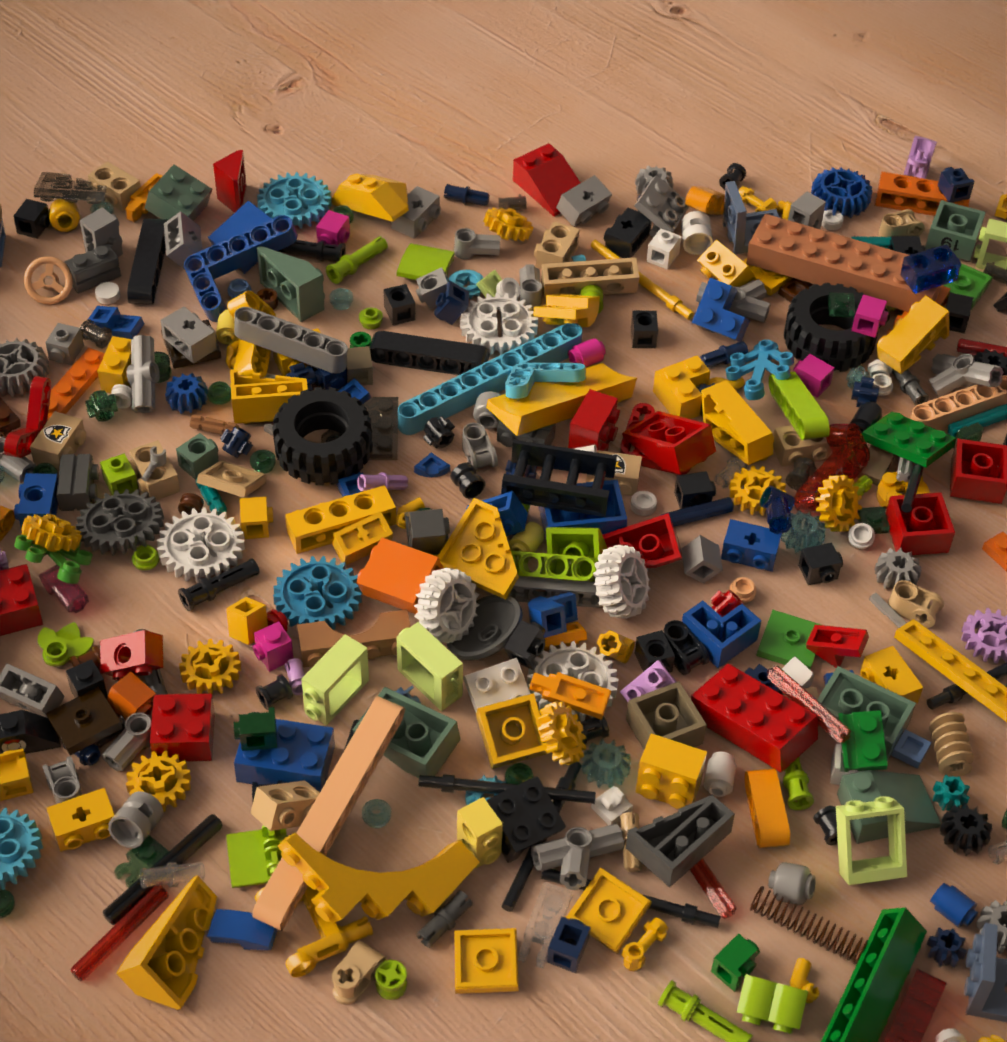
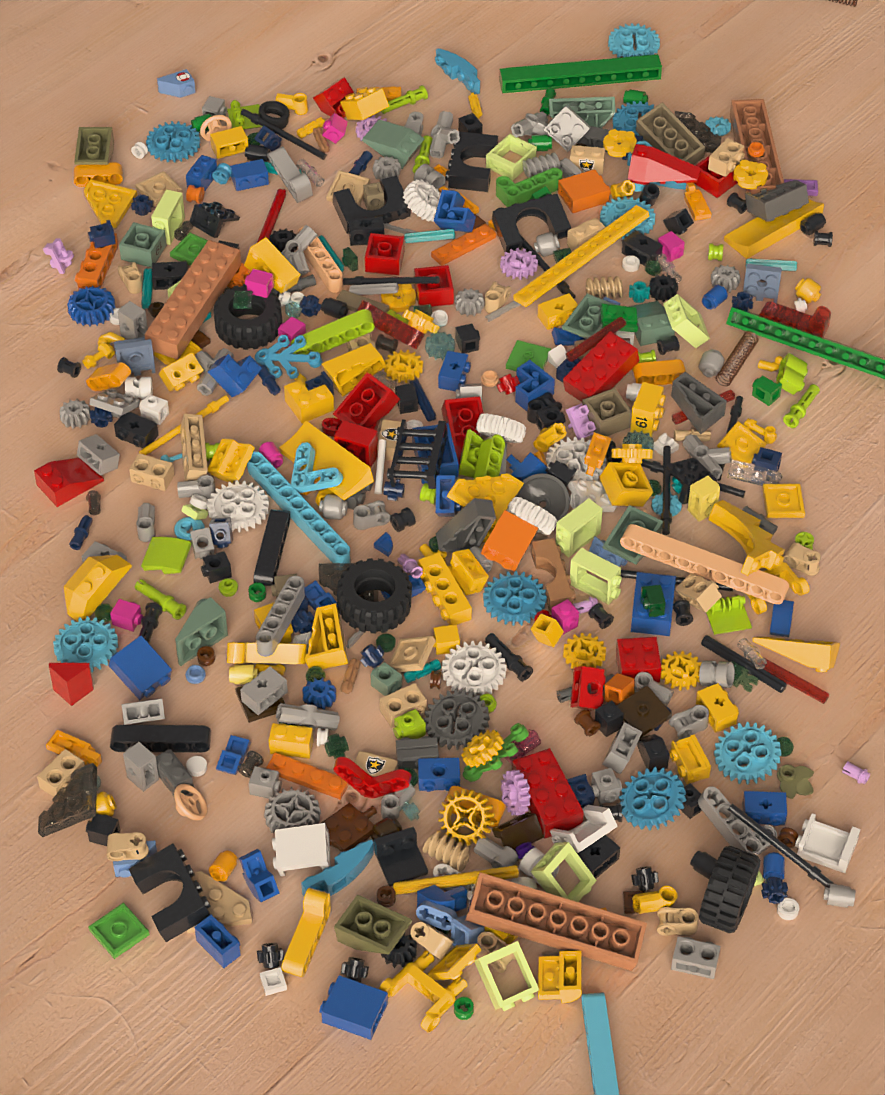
camera: 90 degrees left, 0 degrees up
lime plate [37,622,94,667] -> none
light grey hand [142,446,166,481] -> none
sand green brick [145,164,212,221] -> none
blue beam [184,215,298,322] -> none
black gear [423,416,455,449] -> none
yellow gear [483,207,534,241] -> none
black brick [631,310,658,348] -> none
clear blue piece [760,485,795,534] -> none
red slope [806,625,869,668] -> none
green plate [862,412,956,467] -> none
clear blue brick [900,244,961,294] -> none

